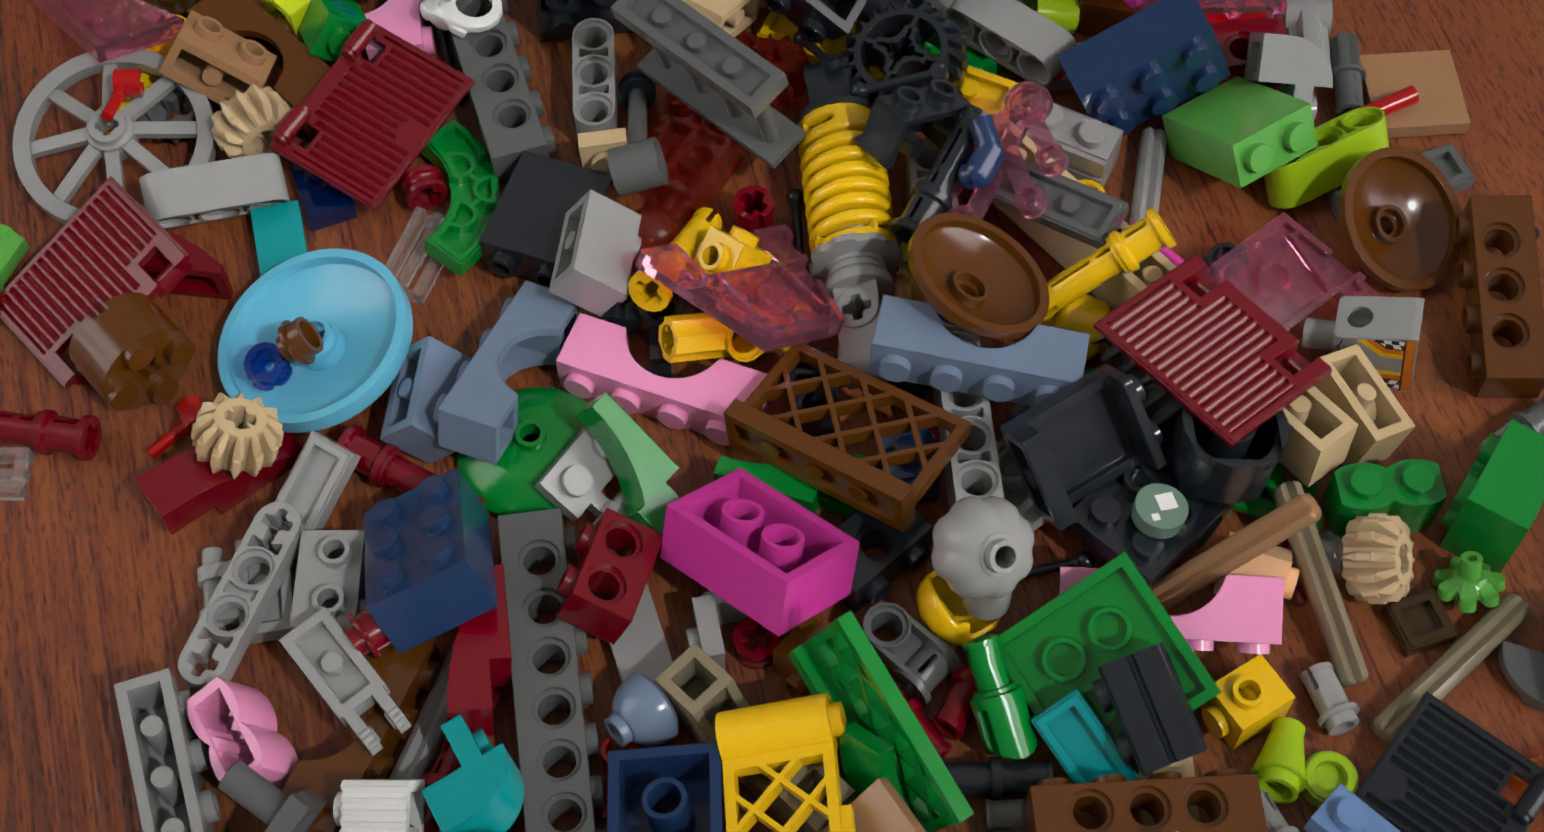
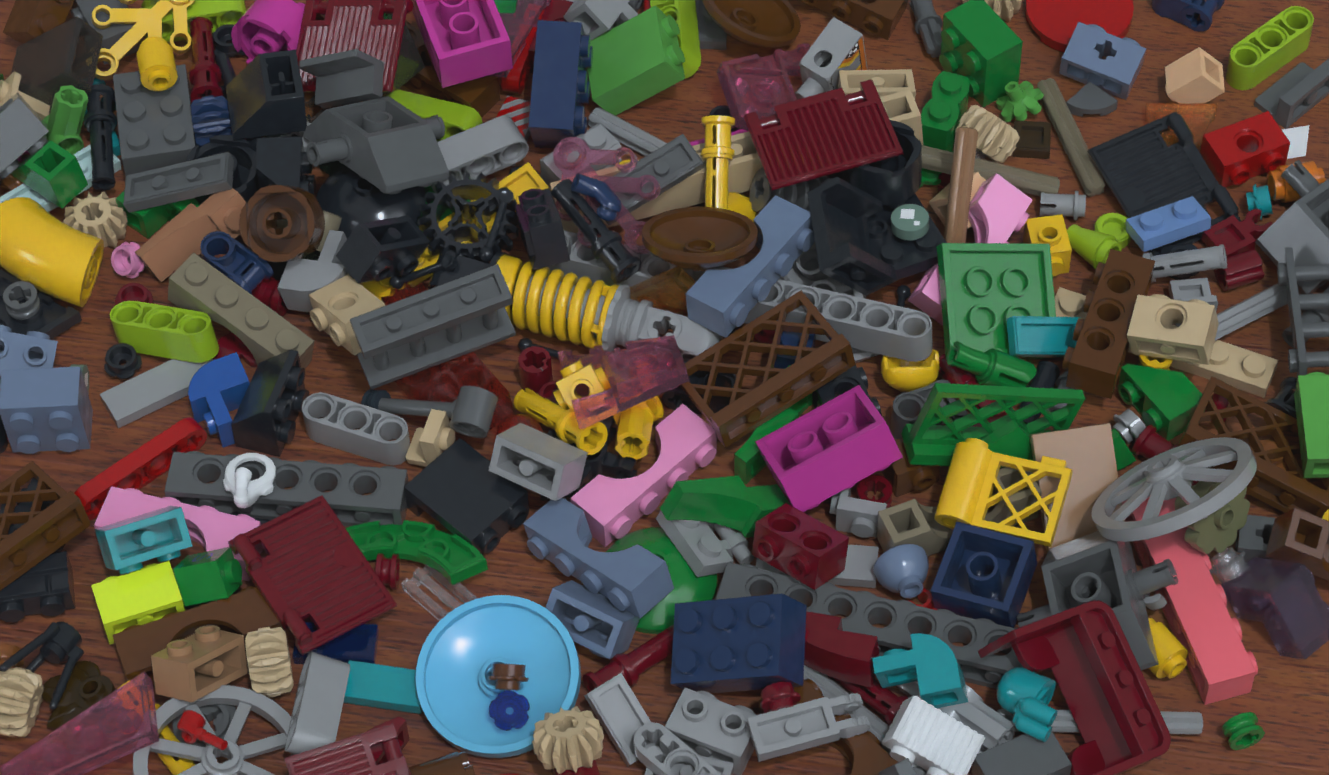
camera: 65 degrees left, 5 degrees down
light grey plant [931,496,1035,600] -> none
black brick [1093,641,1208,775] -> none

